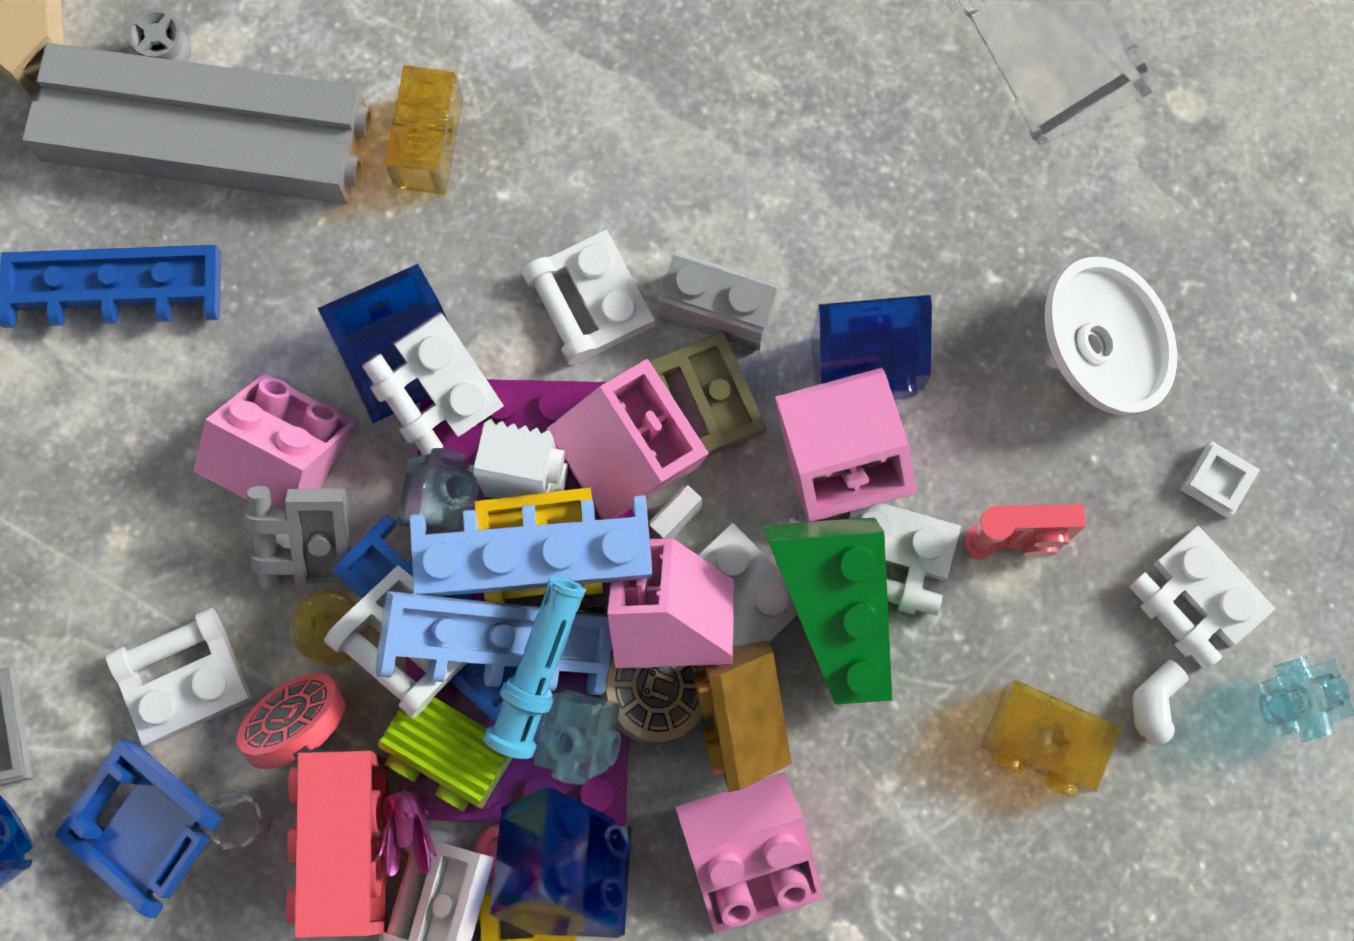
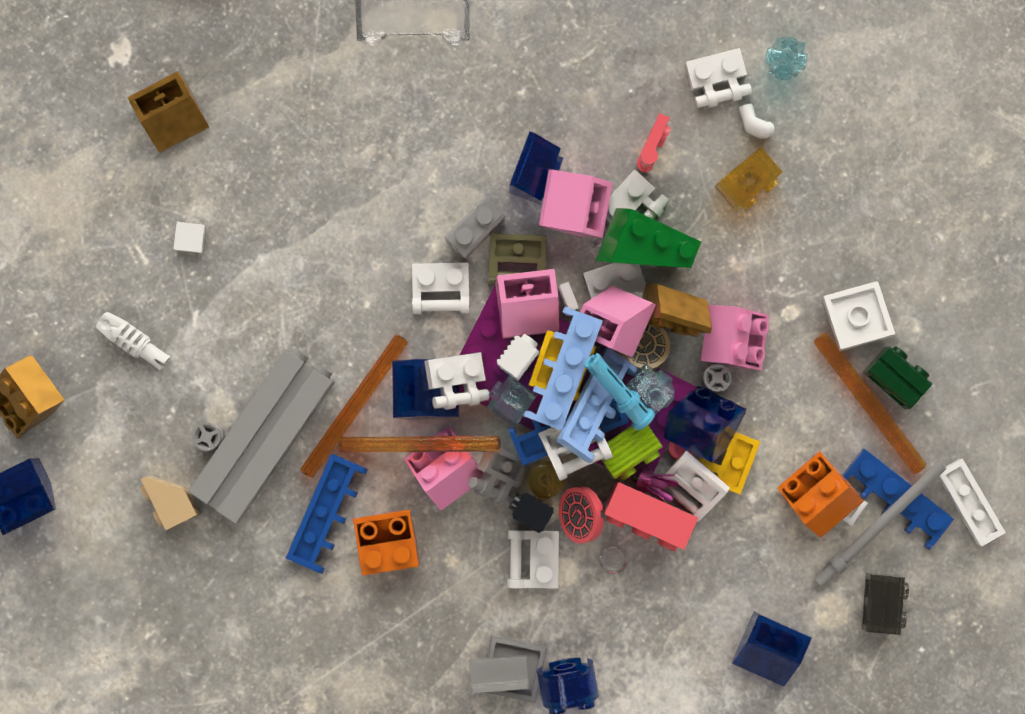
camera: 70 degrees left, 10 degrees up
blue container [54,739,223,918] -> none
clear yellow brick [384,65,464,195] -> none
white dish [1045,257,1177,416] -> none
white tile [1180,441,1260,519] -> none
none -> clear orange axle [300,334,408,478]
none -> clear orange axle [338,436,501,452]
none -> orange slope [353,509,420,576]
none -> black brick [509,491,554,533]
none -> light grey wheel [701,363,732,392]

